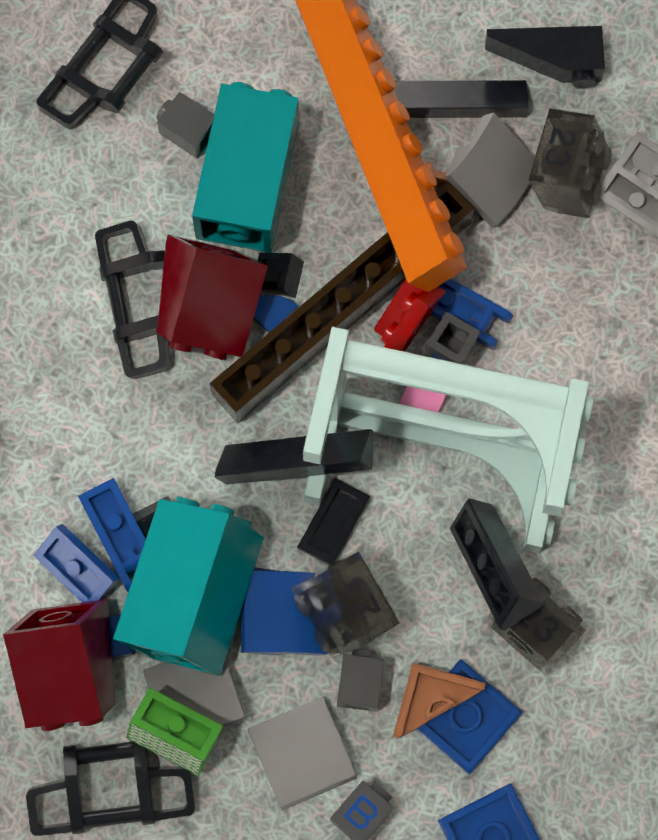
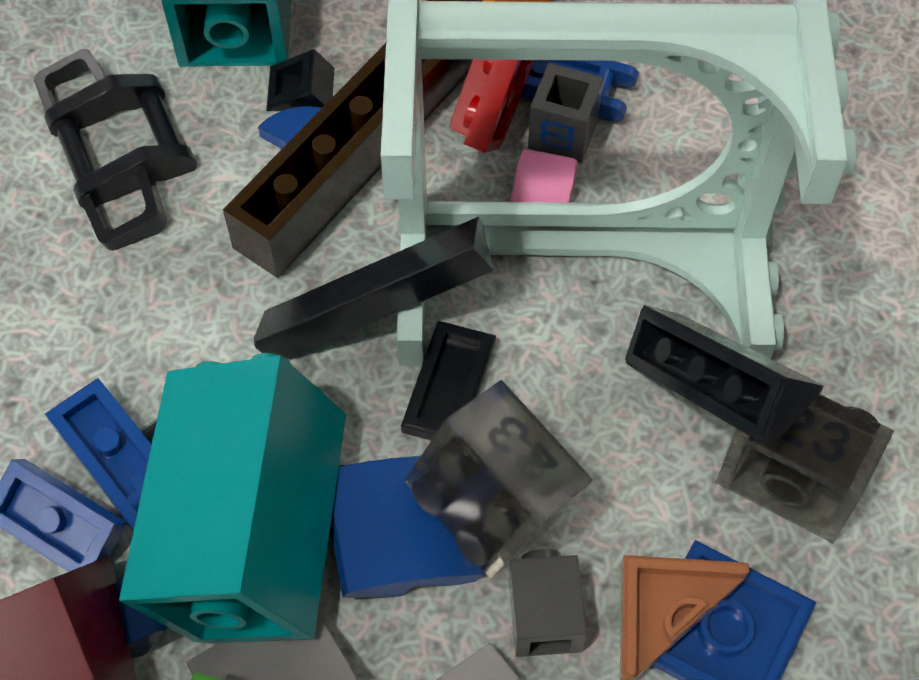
camera: 10 degrees left, 15 degrees down
dark red slope [157,234,268,360] -> none

